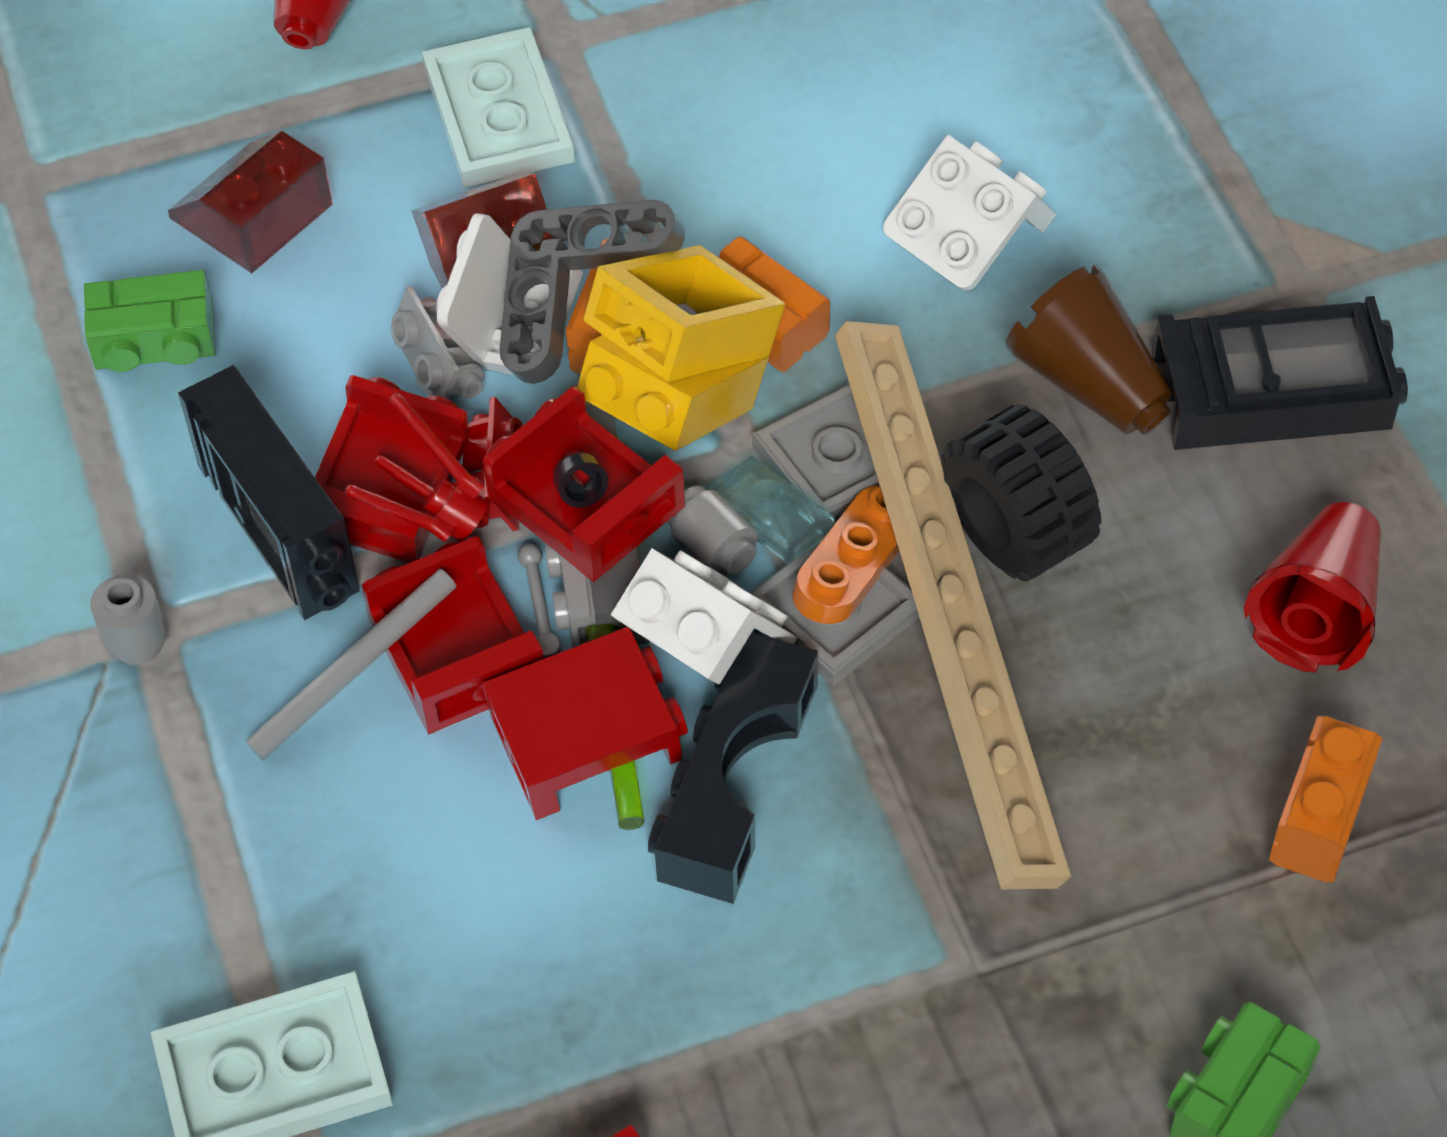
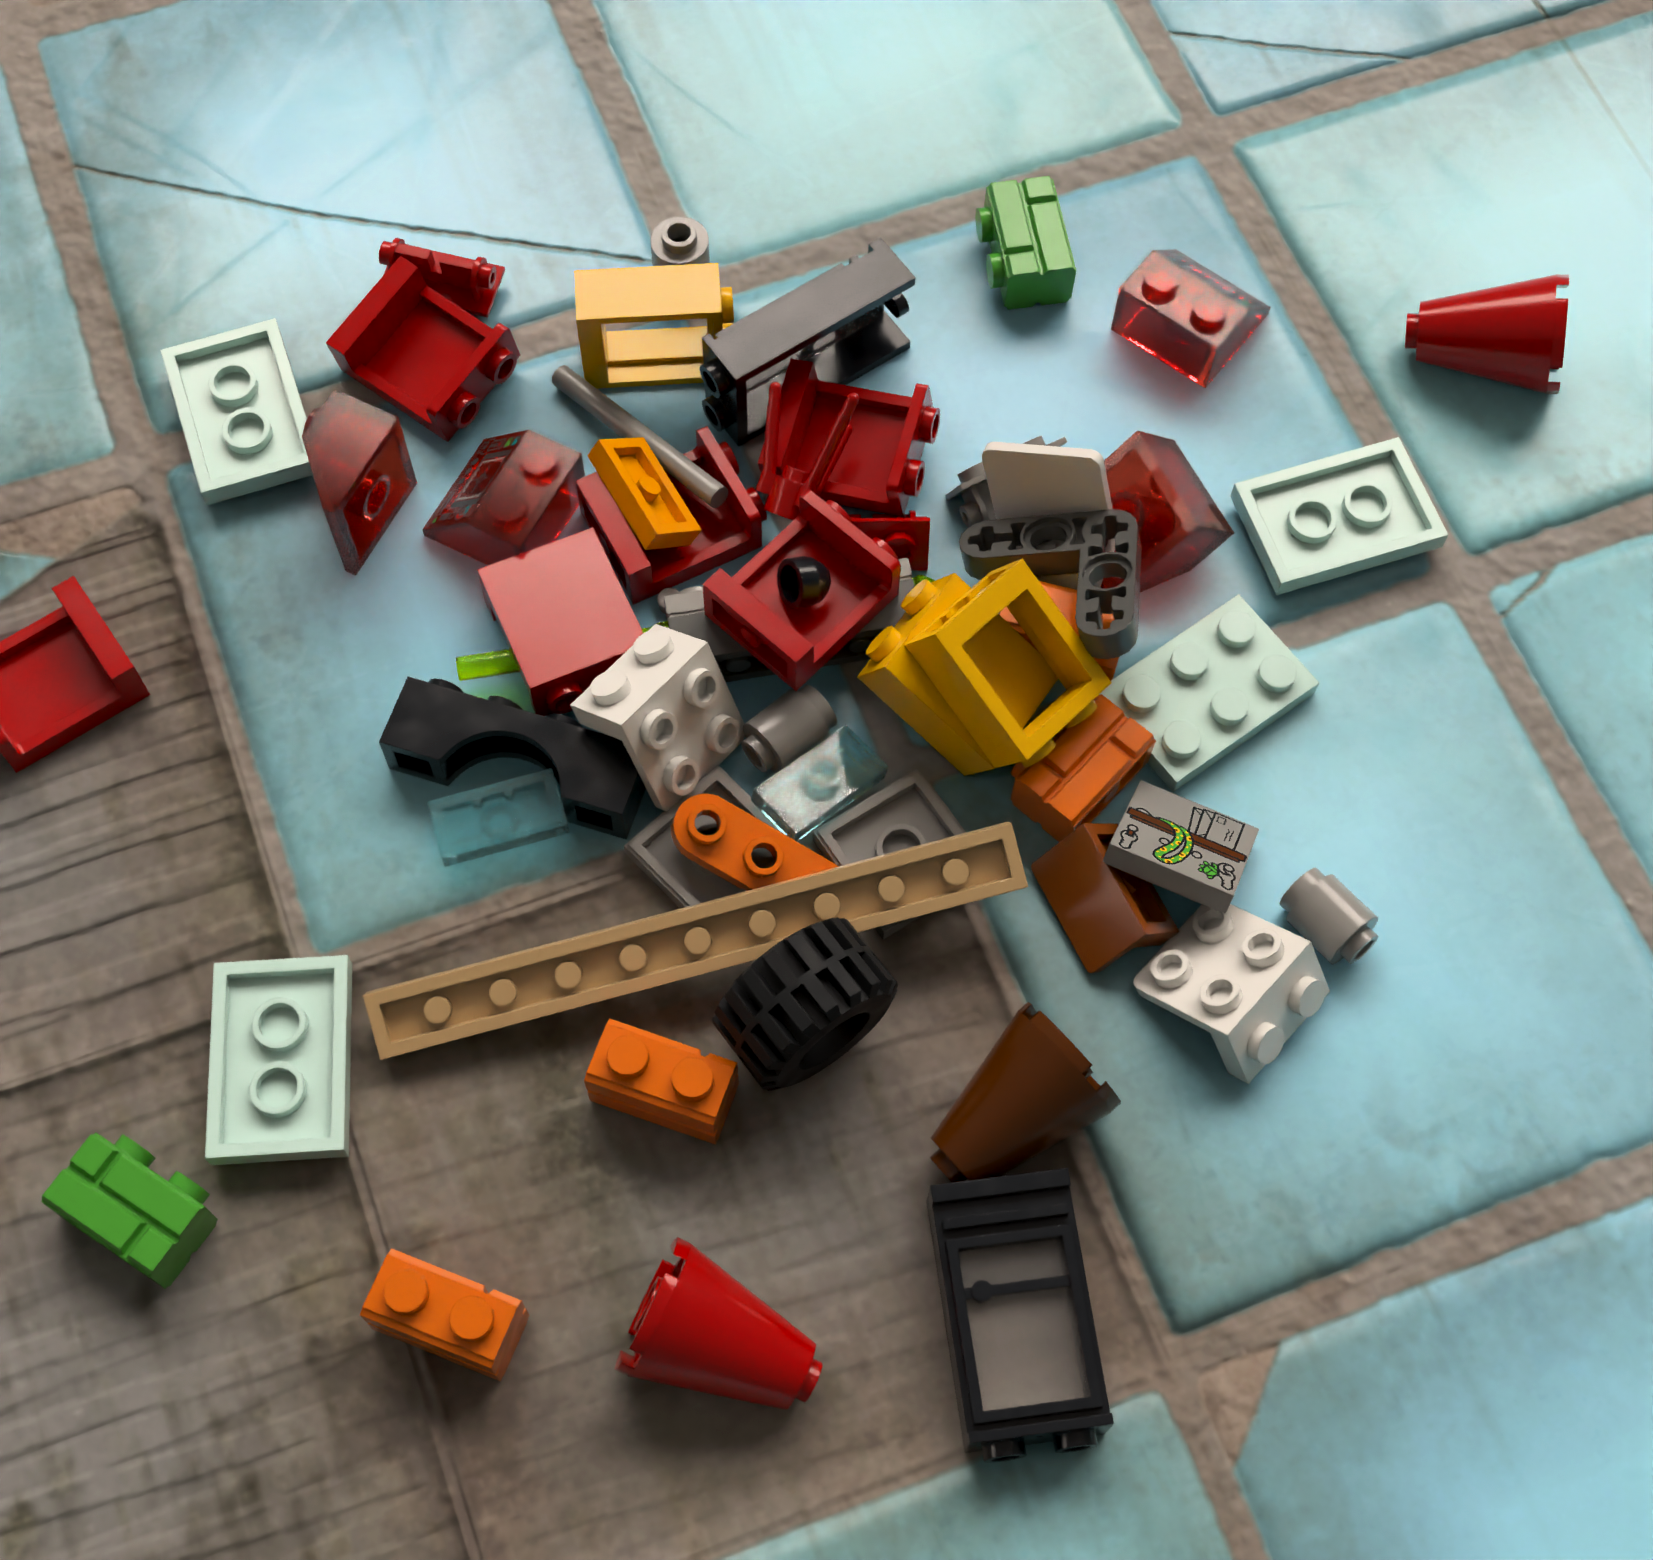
camera: 85 degrees right, 10 degrees up
none -> light aqua plate [205,955,352,1165]
none -> clear red slope [302,389,417,576]
none -> red panel [326,256,520,442]
none -> red hinge [379,238,505,318]
none -> clear red slope [422,430,585,565]
none -> clear light blue plate [427,768,570,867]
none -> yellow window [574,263,734,389]
none -> orange brick [584,1018,739,1145]
none -> light orange plate [587,437,702,550]
none -> dark orange panel [1031,823,1180,973]
none -> light aqua plate [1099,594,1319,792]
none -> light grey tile [1103,780,1259,913]
none -> light grey brick [1279,868,1378,964]

